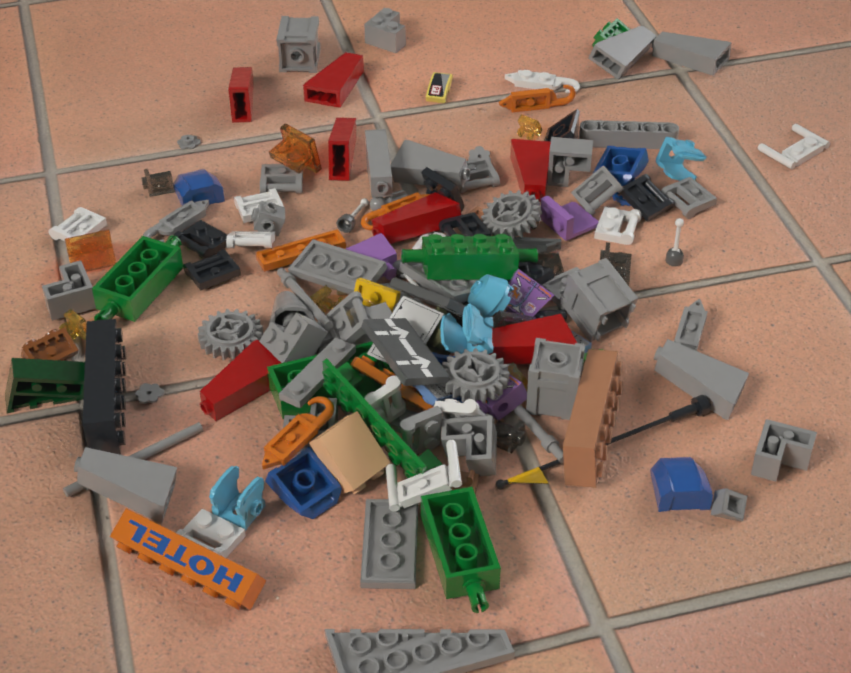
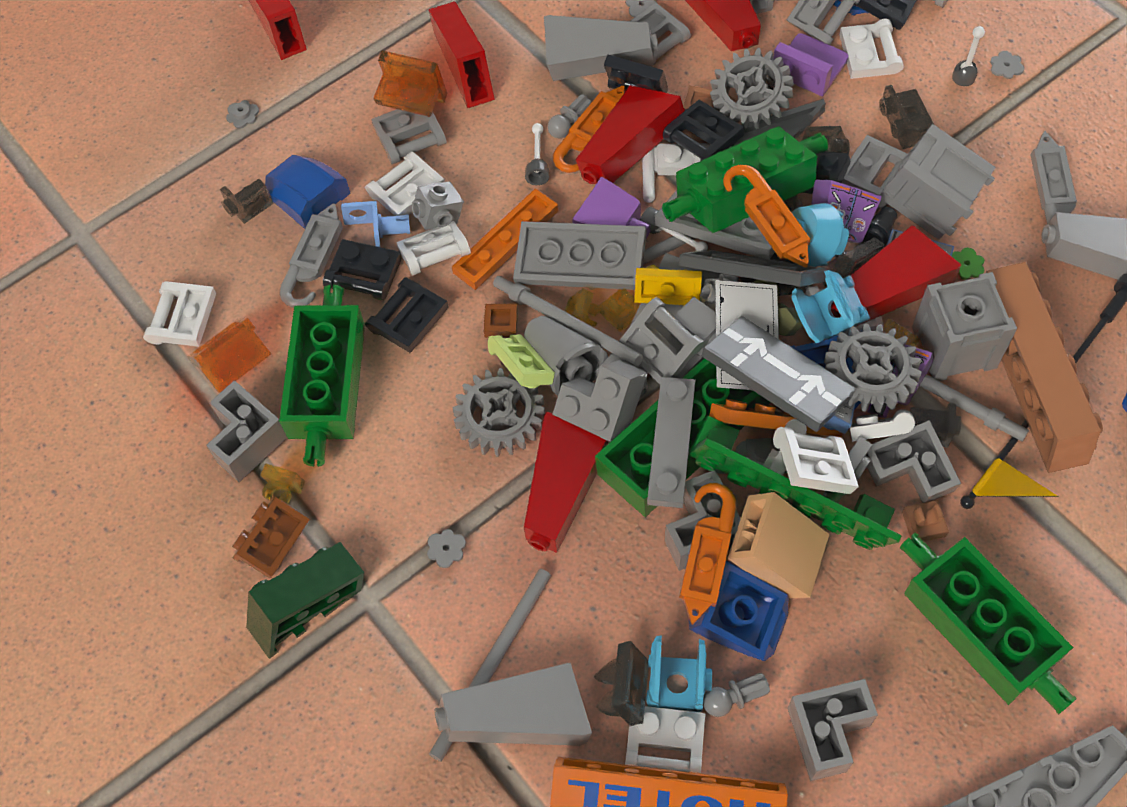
camera: 20 degrees left, 20 degrees up
black brick [83,319,127,455] -> none
light grey tile [360,499,418,589] -> none
light grey slope [365,129,393,198] -> none
white plate [386,440,462,512] -> none
none -> light blue bracket [341,201,410,247]
none -> dark orange plate [483,304,518,338]
none -> yellowish green plate [488,334,555,388]
none -> clear smoke tile [594,641,649,726]
none -> light grey axle [703,673,770,717]
none -> orange plate [723,165,810,268]
none -> white plate [773,427,859,494]
none -> light grey brick [787,679,878,781]
none -> light grey plant [990,51,1024,79]

